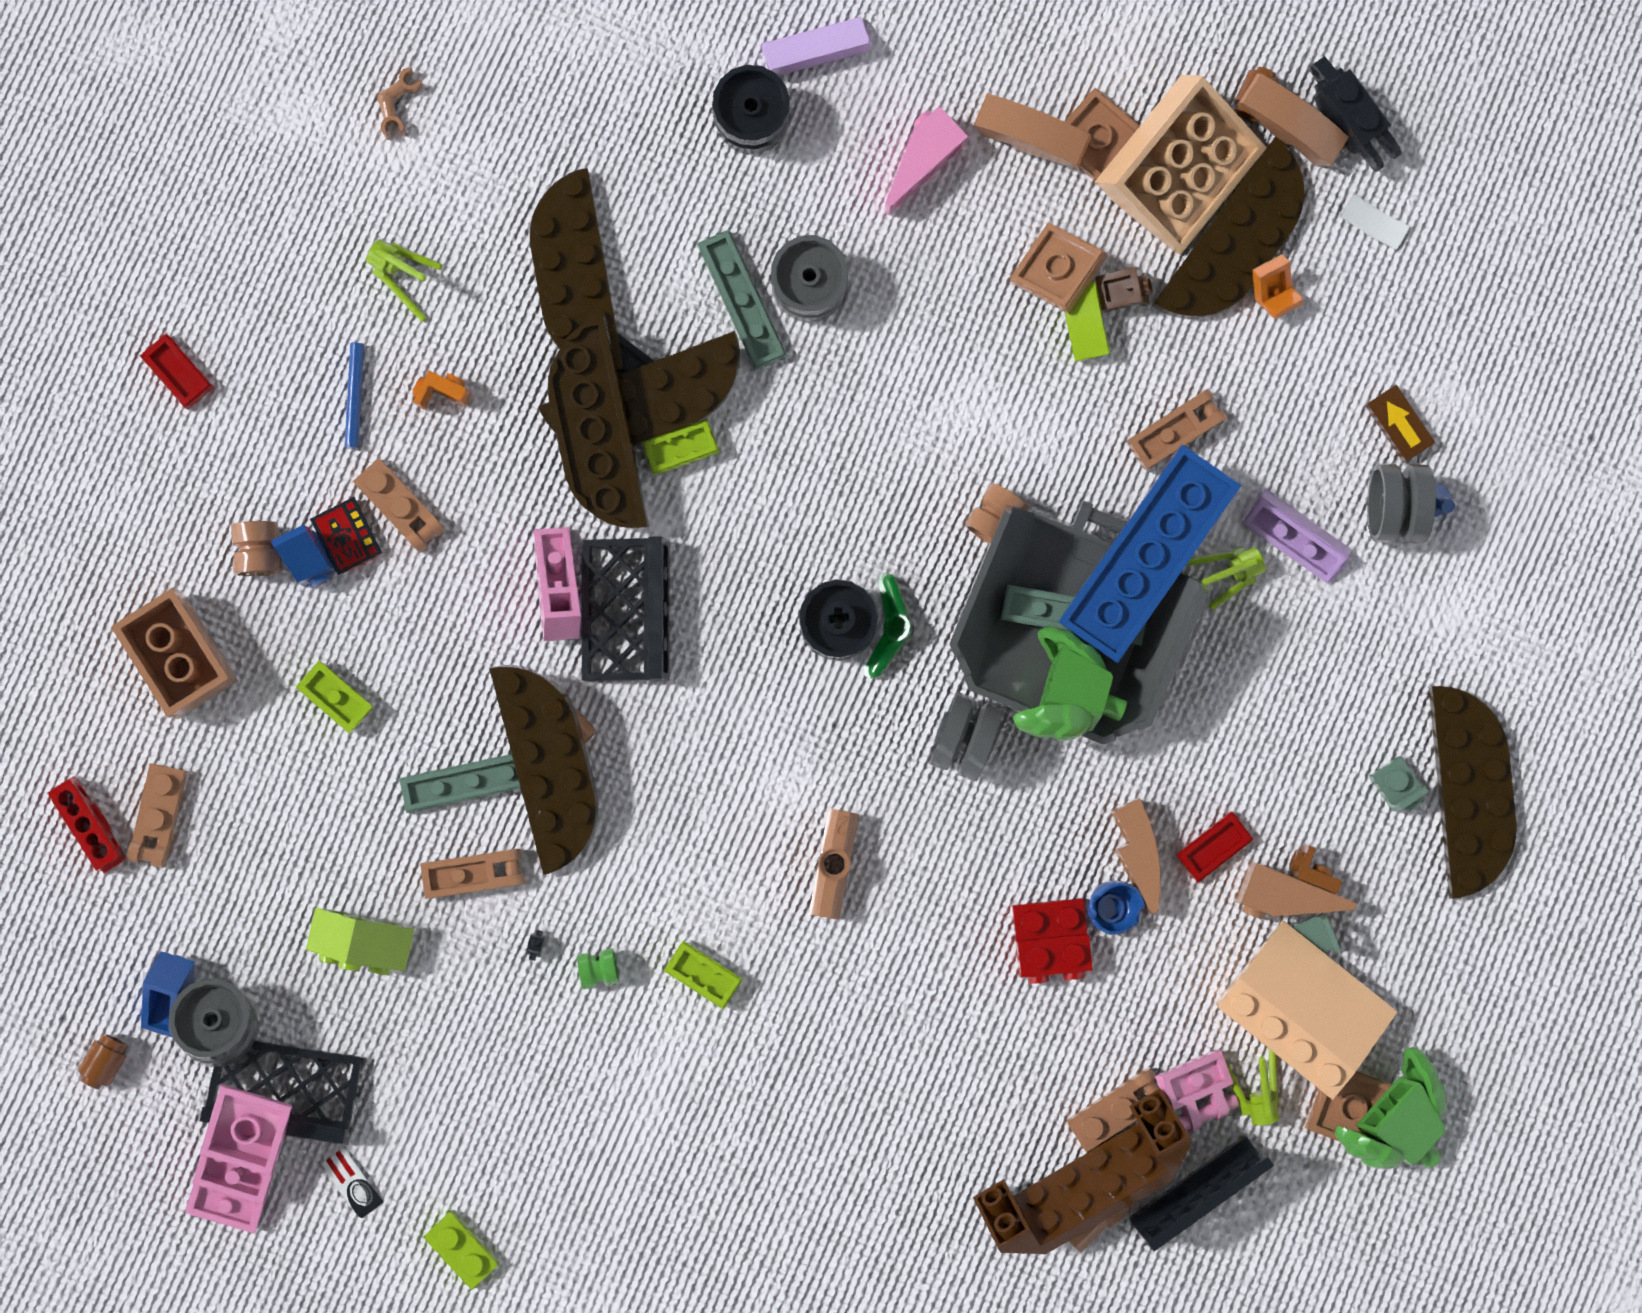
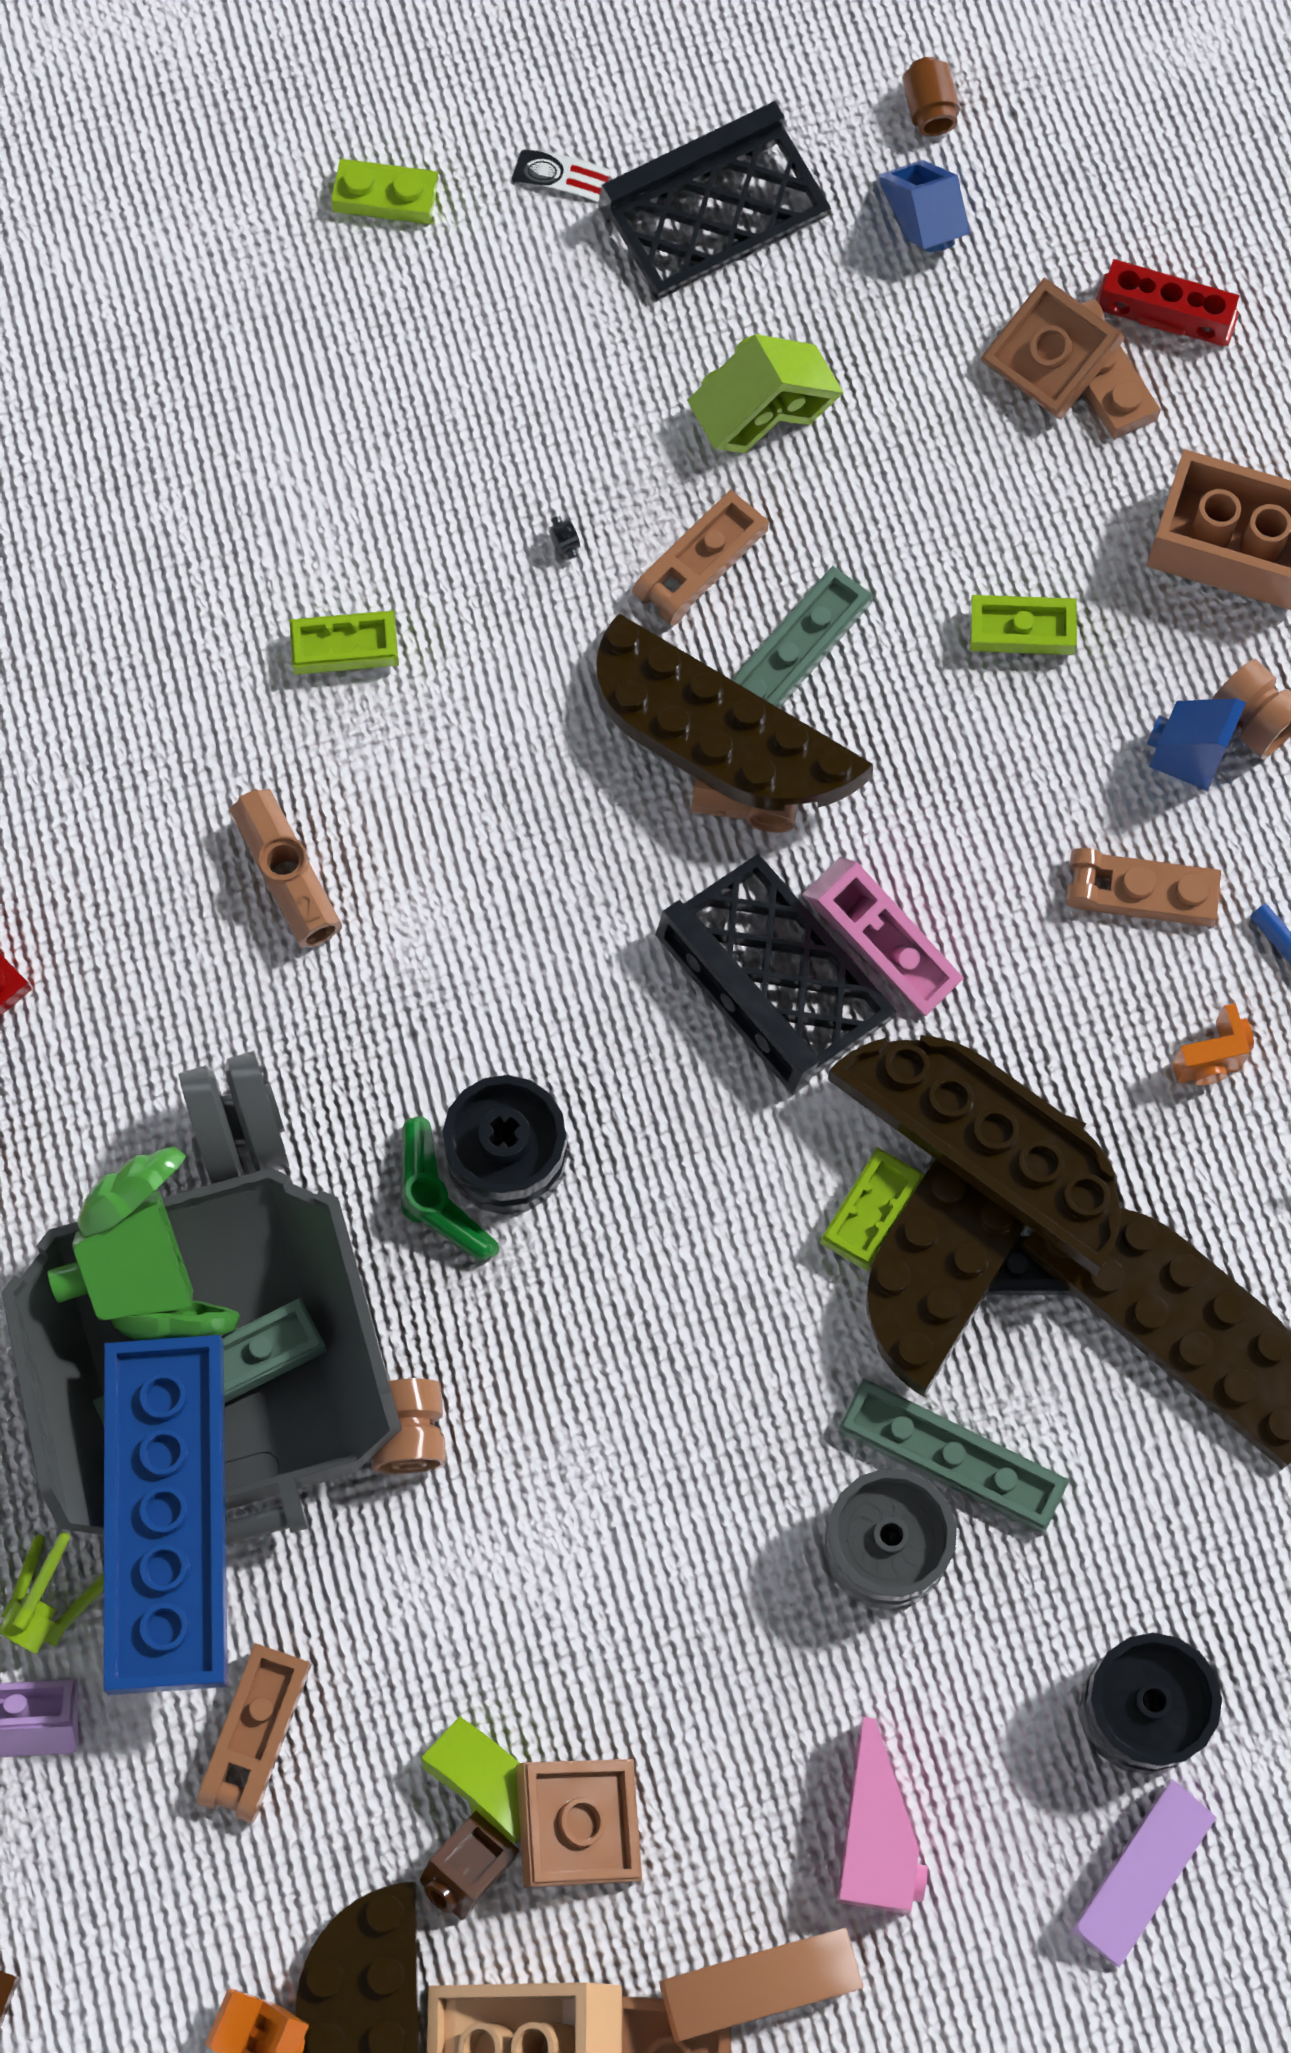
camera: 145 degrees right, 15 degrees down
dark grey wheel [168,979,259,1067] -> none
bright pink slope [185,1084,293,1234] -> none
piece [310,496,382,575] -> none
bright green wheel [577,948,619,990] -> none
none -> nougat tile [980,277,1125,420]

